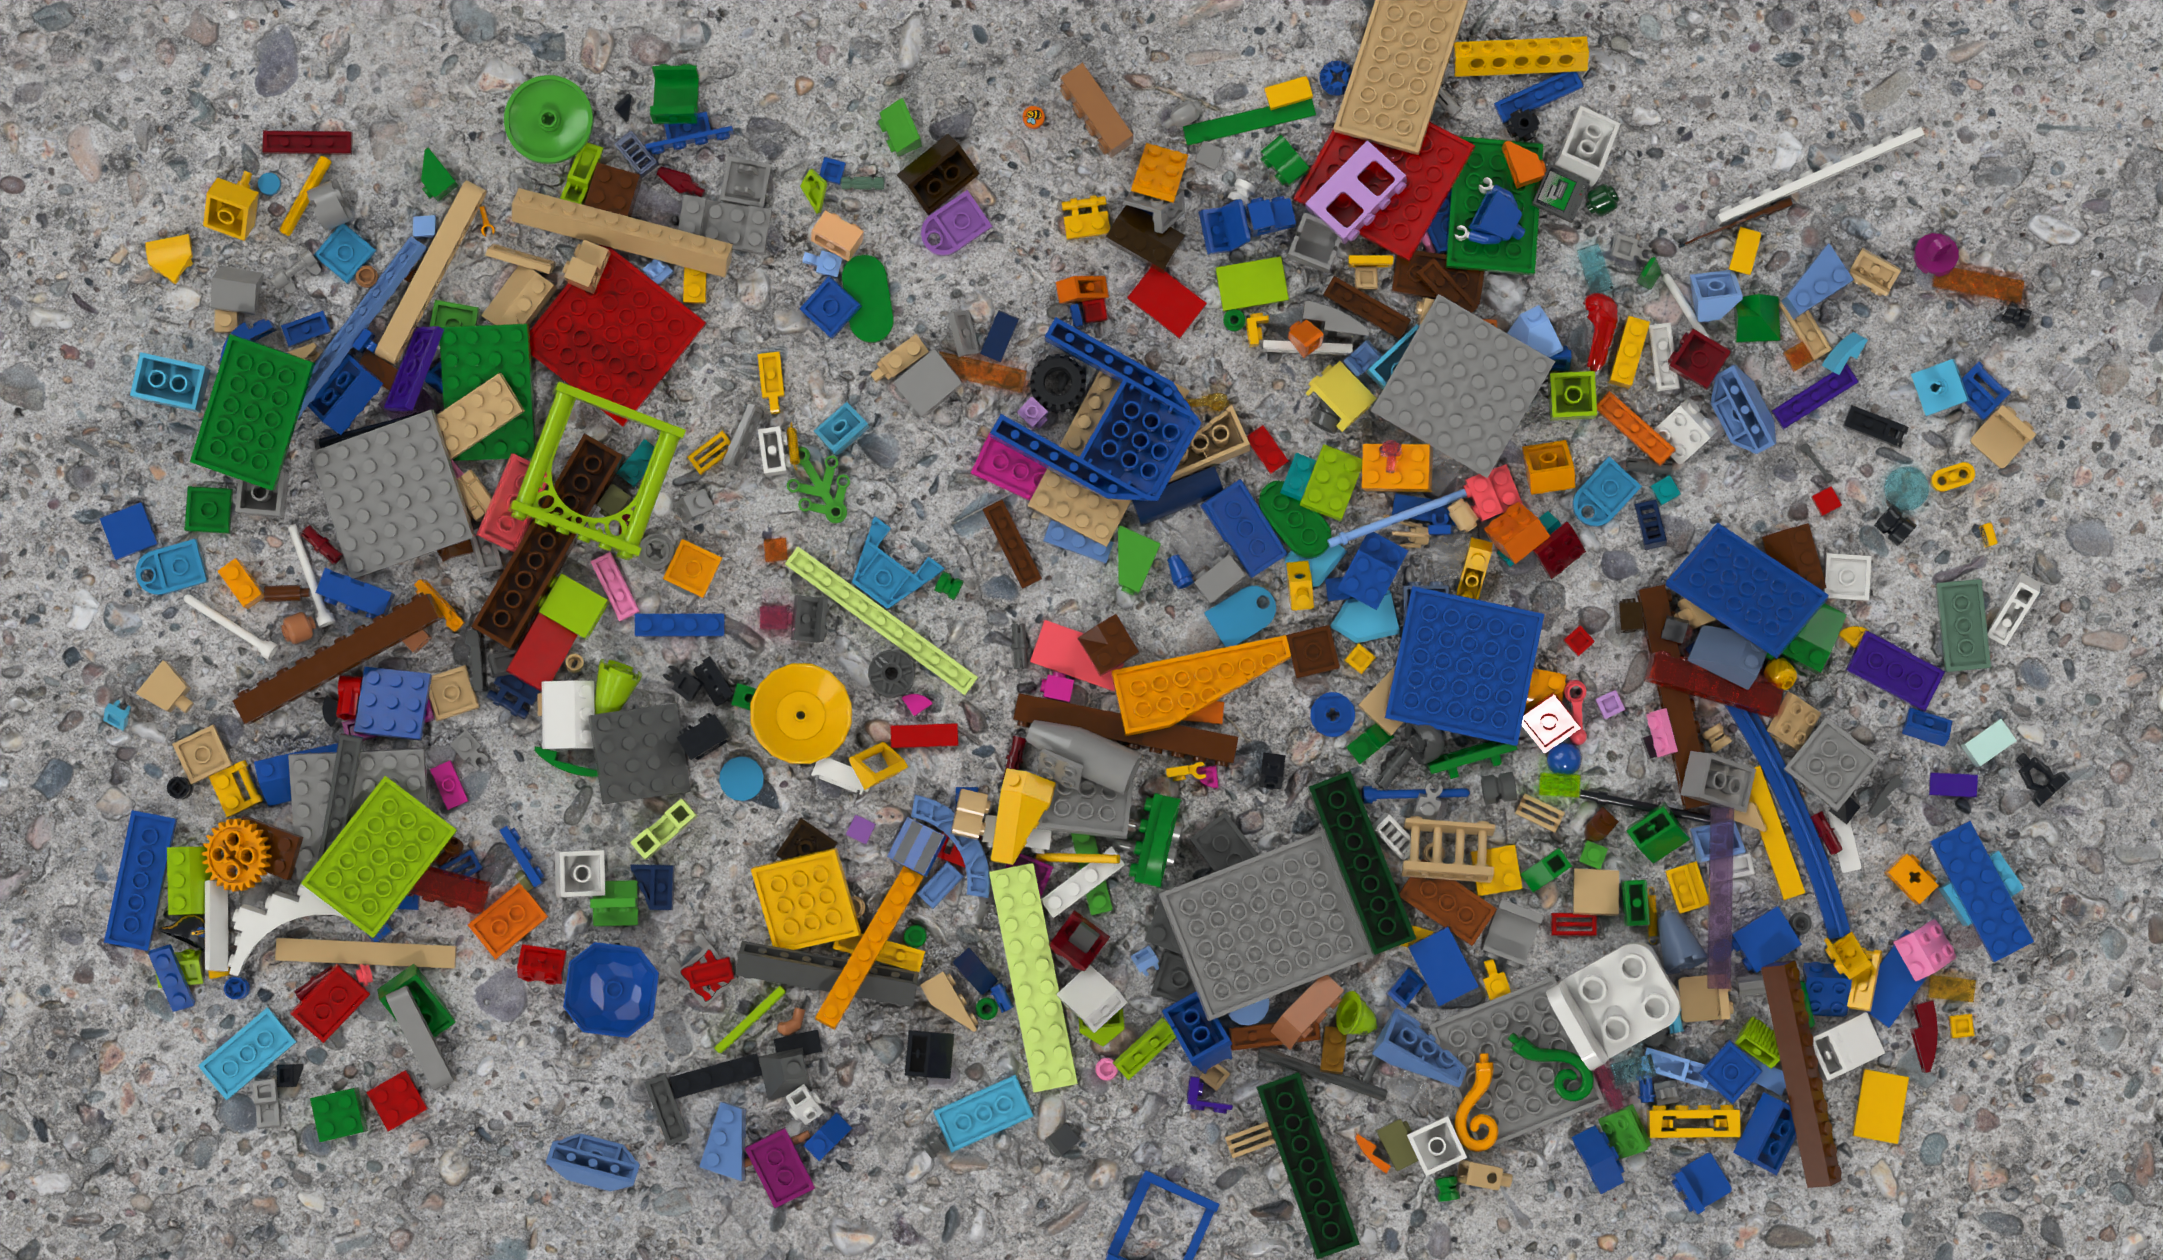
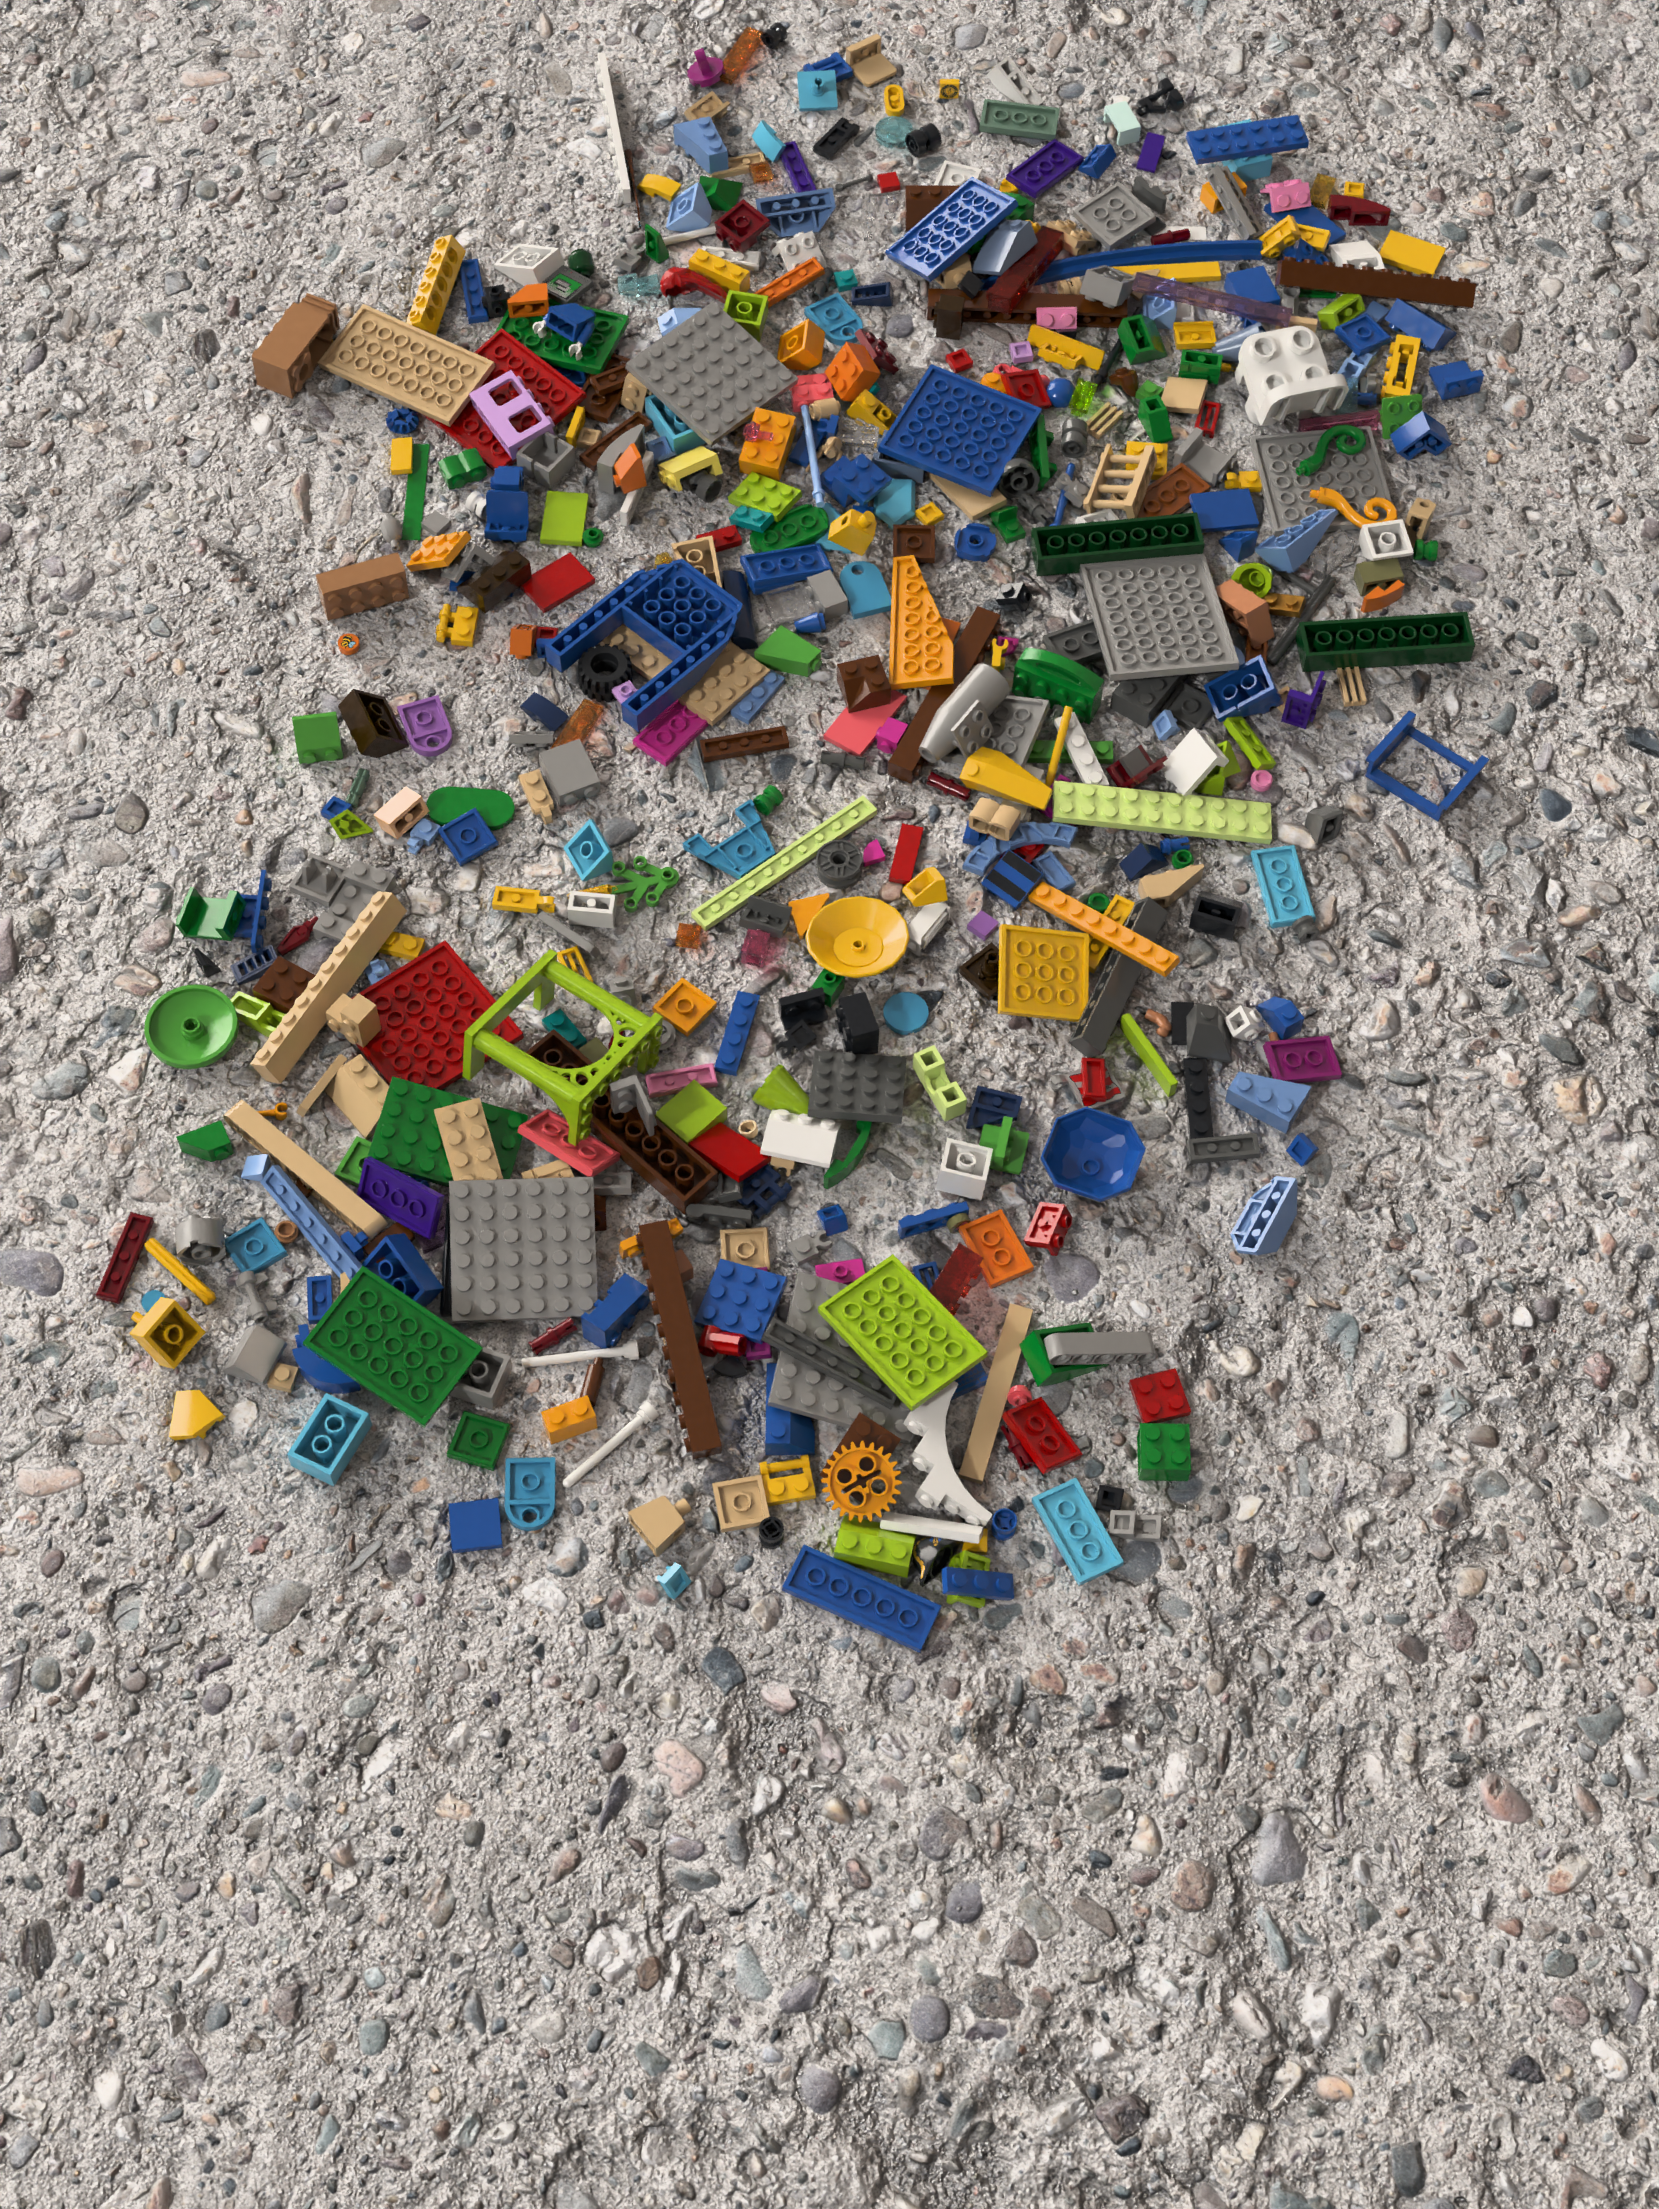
camera: 80 degrees left, 25 degrees down
nougat head [281,612,316,644] -> none
yellow bracket [1245,313,1269,348] -> none
none -> light grey bracket [609,1074,657,1136]
none -> light orange tile [788,893,829,940]
none -> blue slope [817,1204,848,1236]
none -> yellow bracket [1027,324,1105,370]
none -> light grey fence [1206,165,1264,240]
none -> blue tile [1286,1133,1319,1167]

